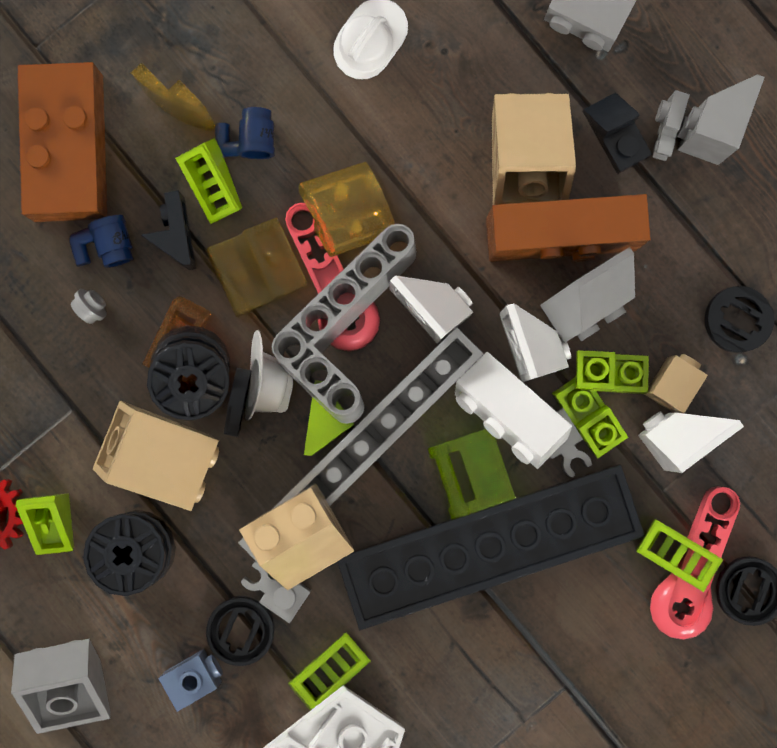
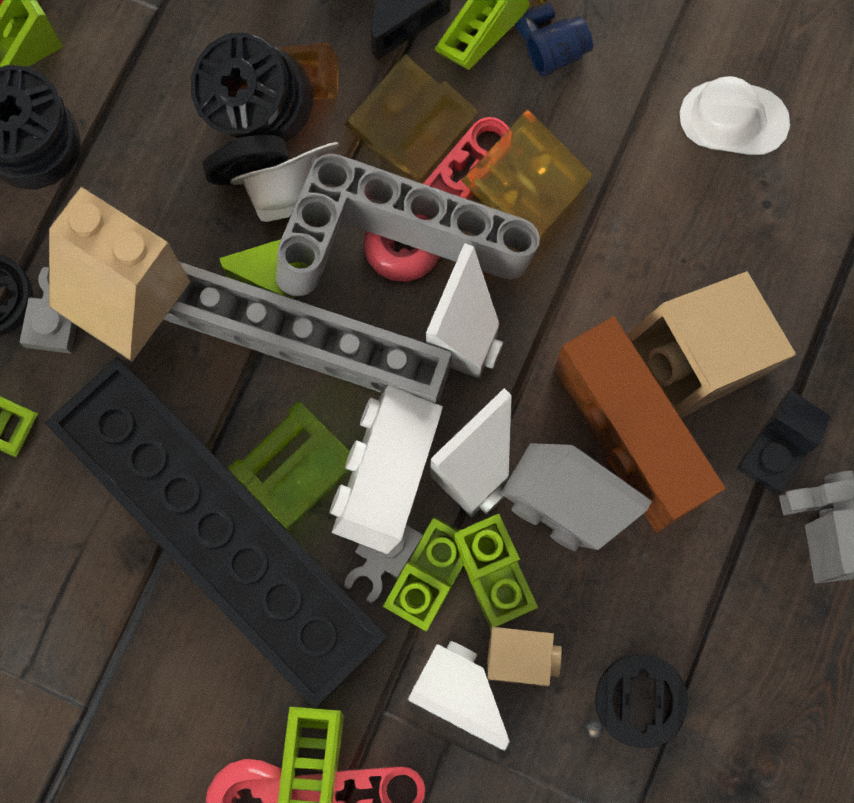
camera: 70 degrees right, 10 degrees down
tan slope [93,401,219,511] -> none

